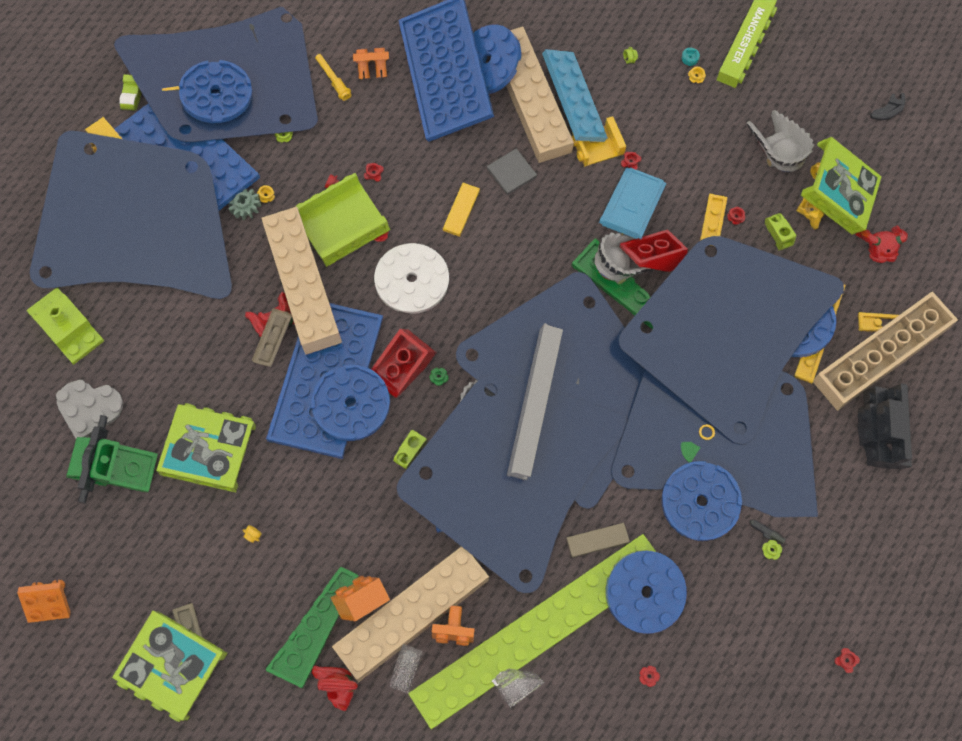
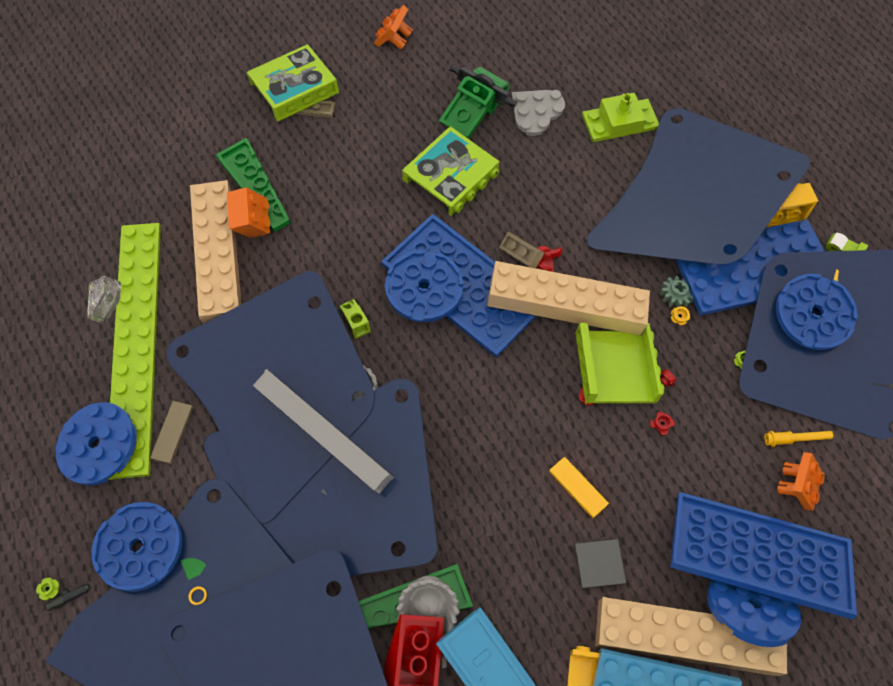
camera: 120 degrees right, 5 degrees down
yellow plate [243,525,262,543] -> none
red hair [312,666,358,711] -> none
red slope [371,329,437,398] -> none
white plate [374,243,449,314] -> none
clear slope [389,644,423,693] -> none
green plate [429,368,448,386] -> none
orange plate [432,606,474,646] -> none
red plate [639,666,660,687] -> none

